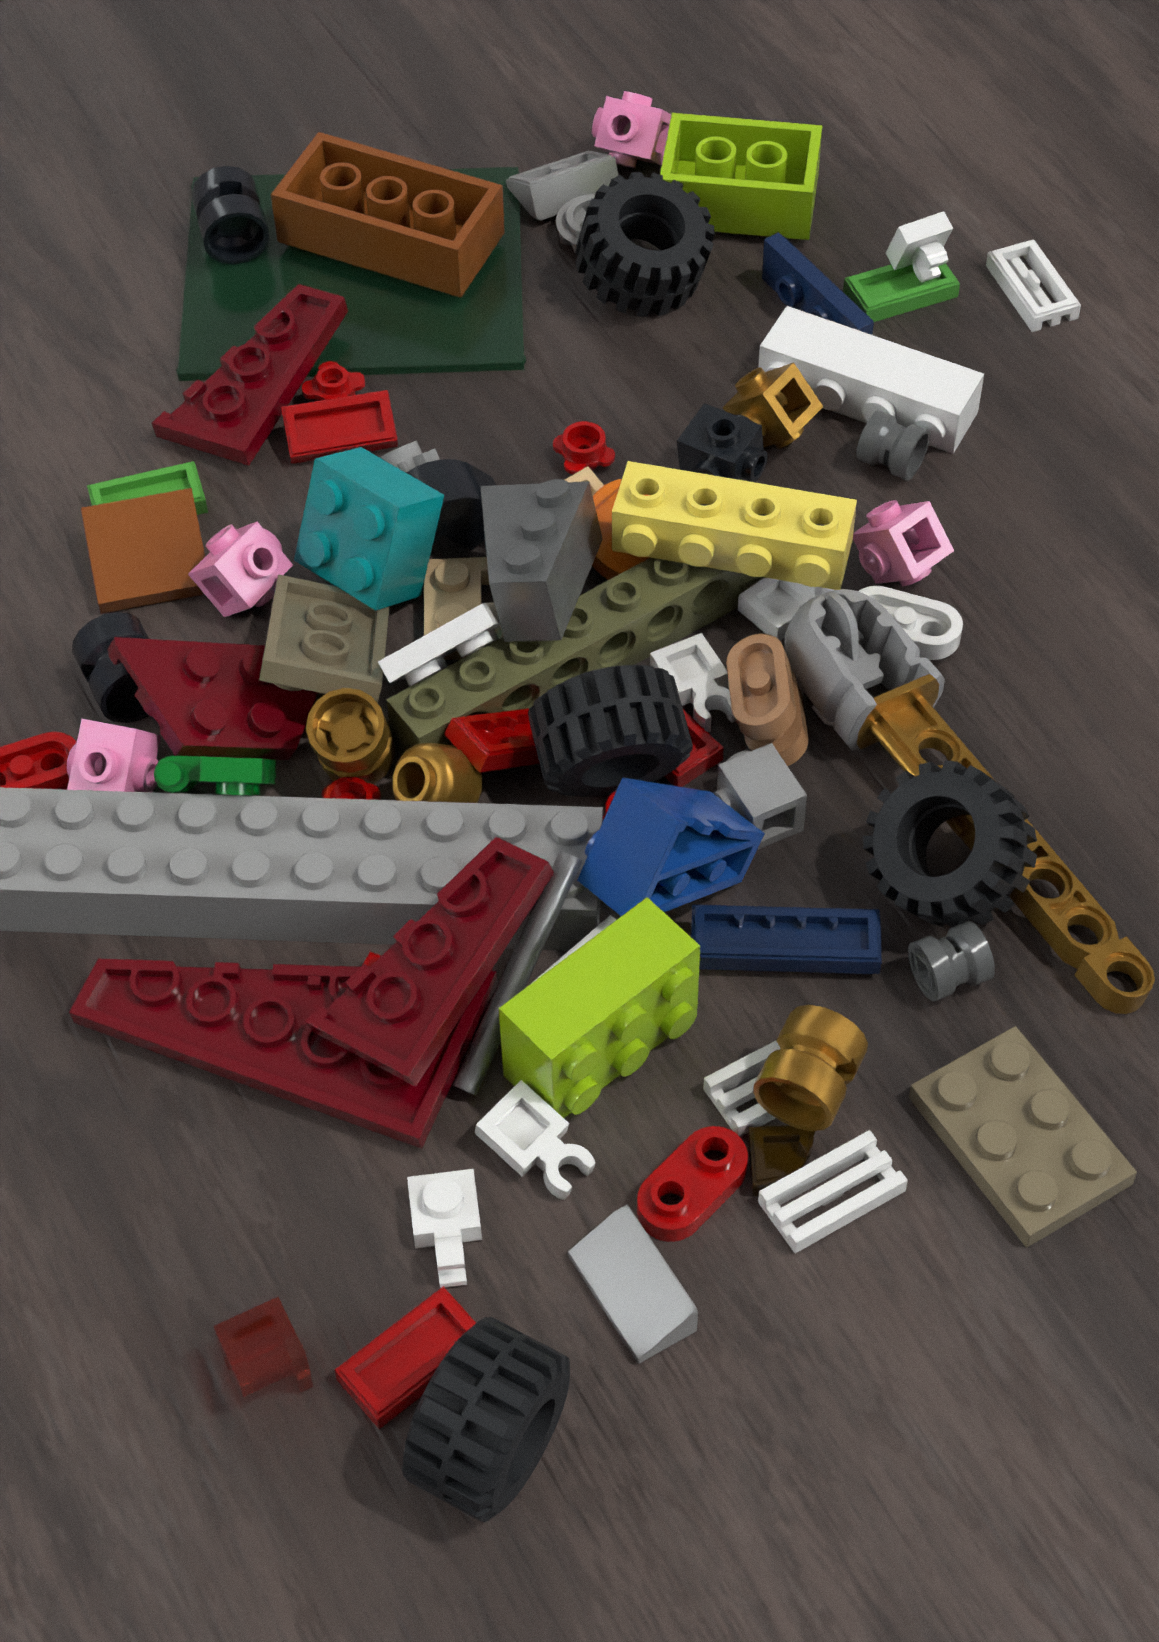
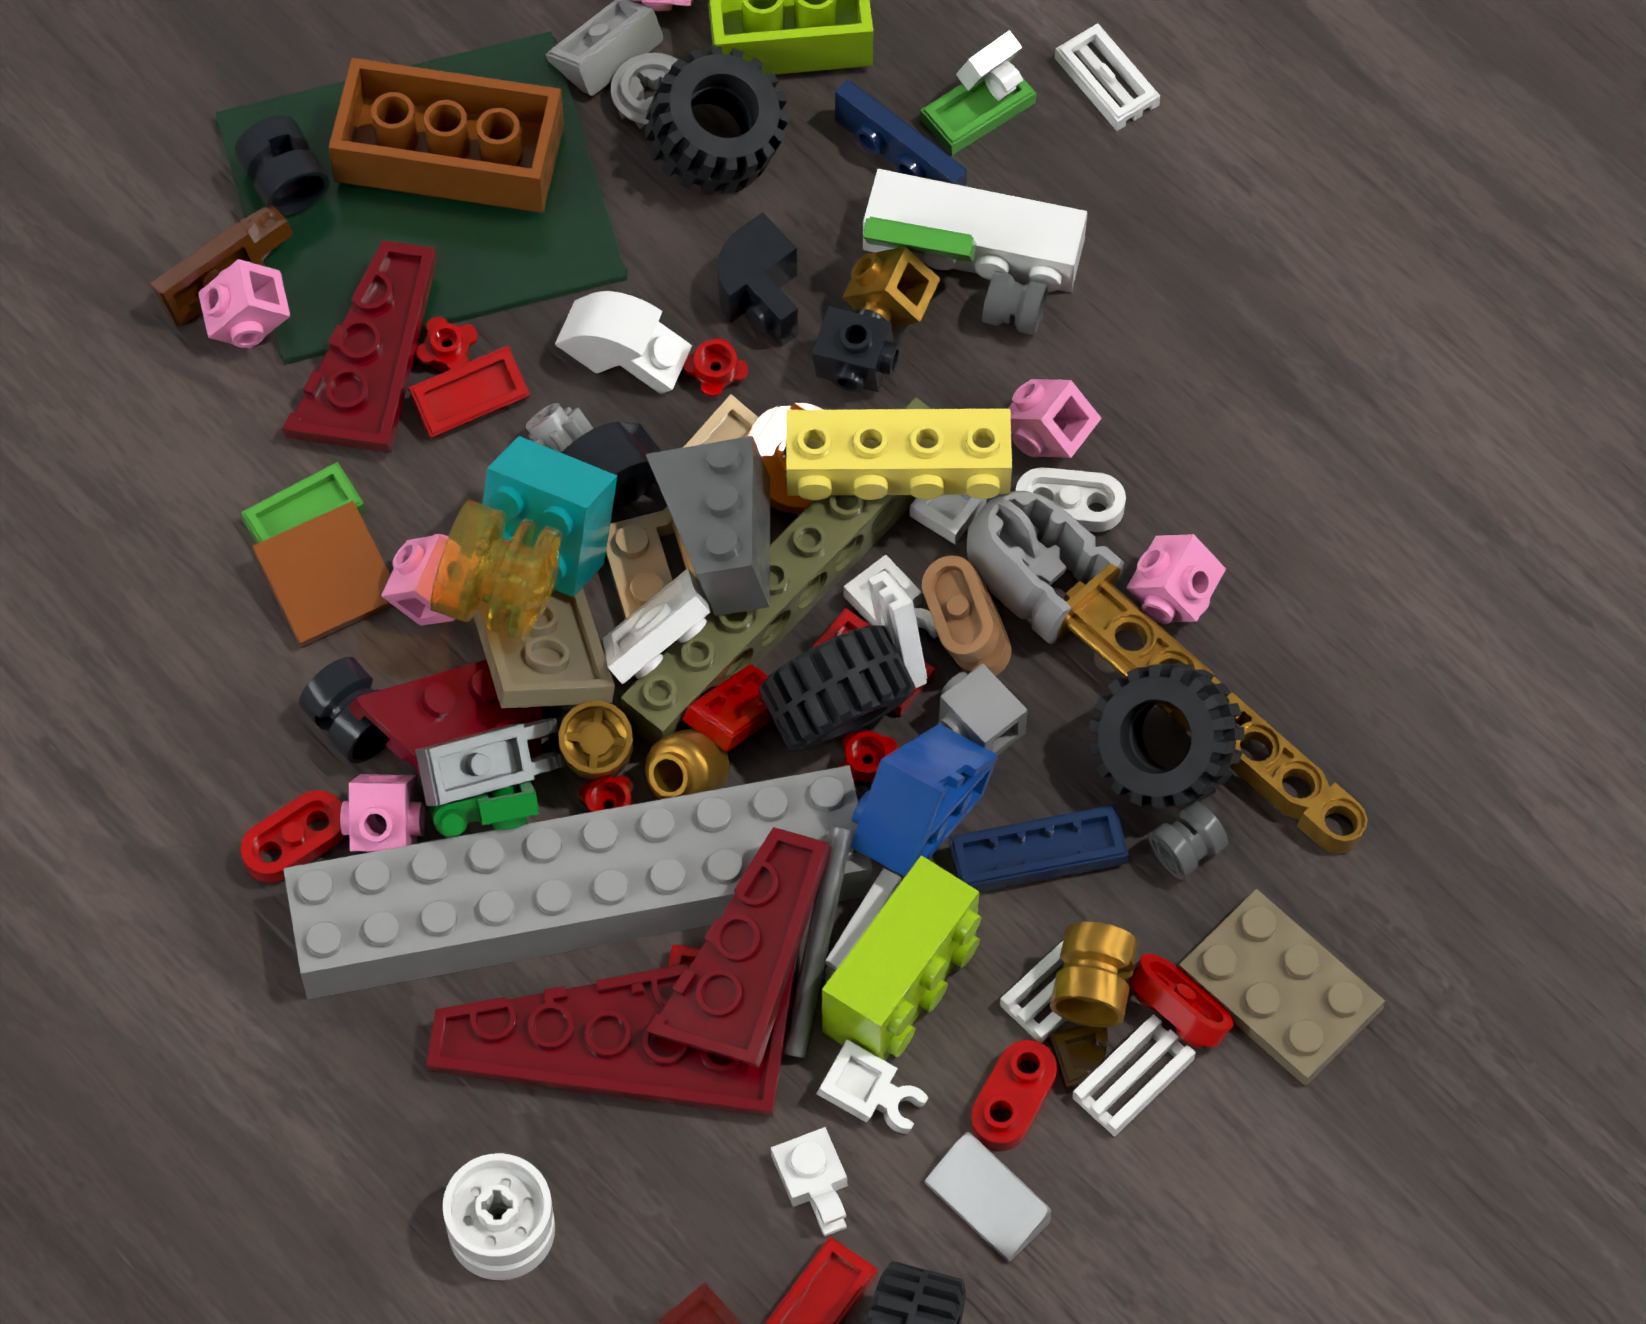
camera: 15 degrees left, 10 degrees up
none -> reddish brown hinge [150,205,294,327]
none -> bright pink brick [198,259,290,349]
none -> hinge [415,718,565,806]
none -> clear yellow wheel [430,499,562,642]
none -> white wheel [443,1153,555,1280]
none -> white brick [555,291,692,394]
none -> black brick [718,212,798,347]
none -> bright green tile [863,216,977,262]
none -> white tile [867,571,927,689]
none -> bright pink brick [1126,534,1226,624]
none -> red plate [1129,954,1233,1048]

